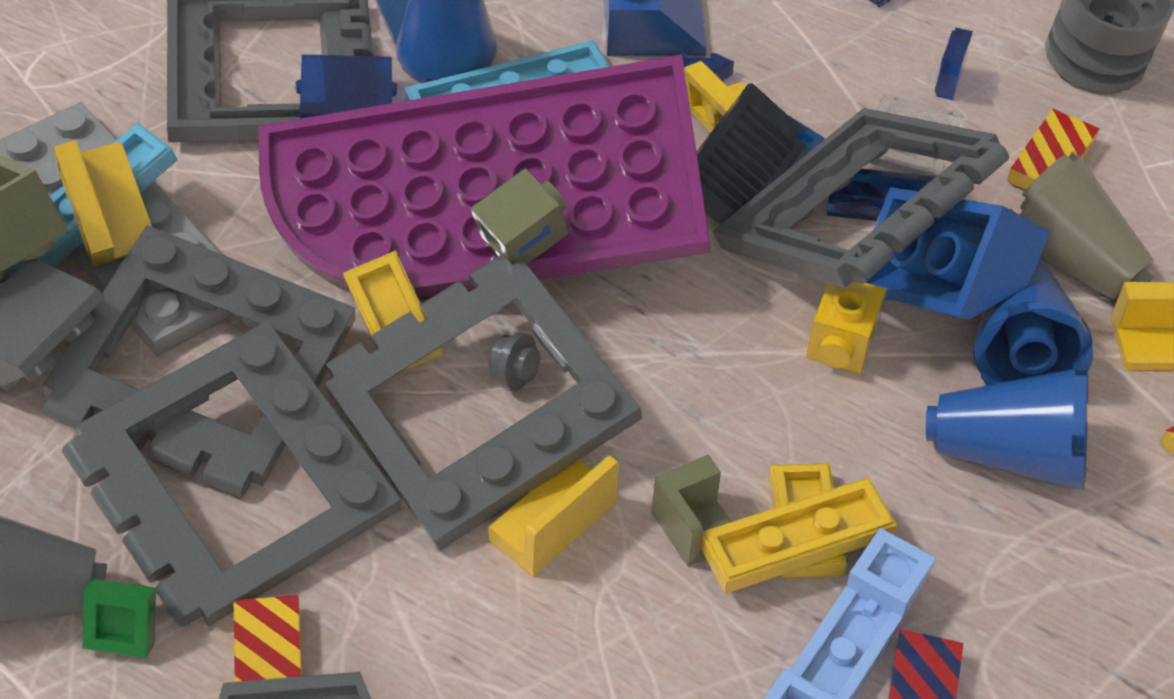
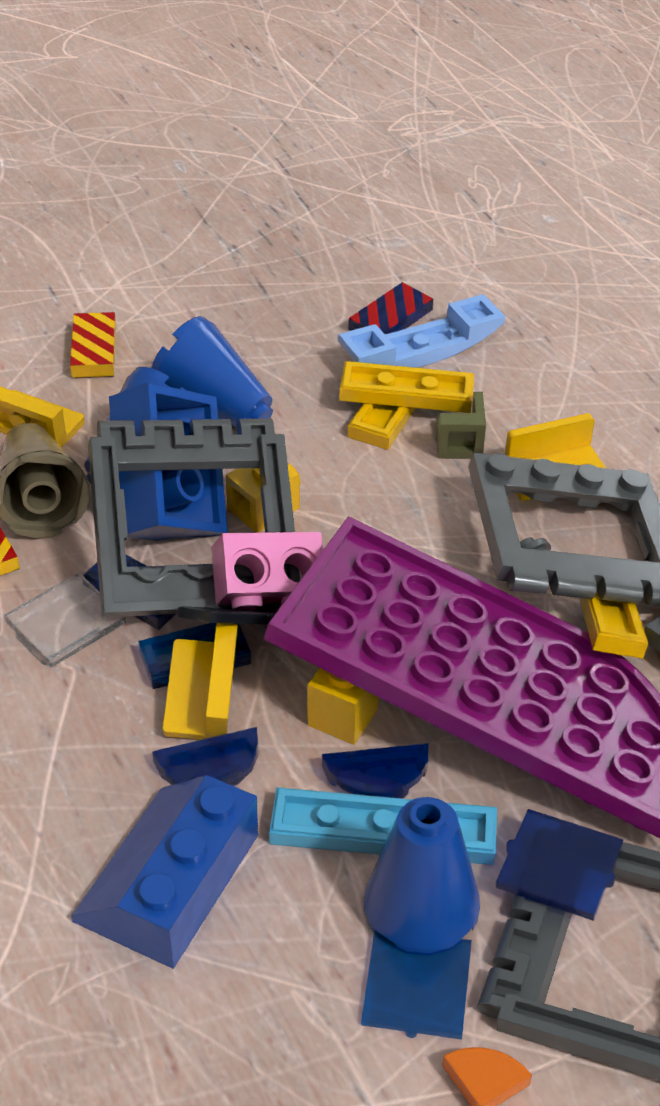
camera: 150 degrees left, 5 degrees down
olive brick [470,168,568,265] -> none
none -> bright pink brick [211,532,323,611]

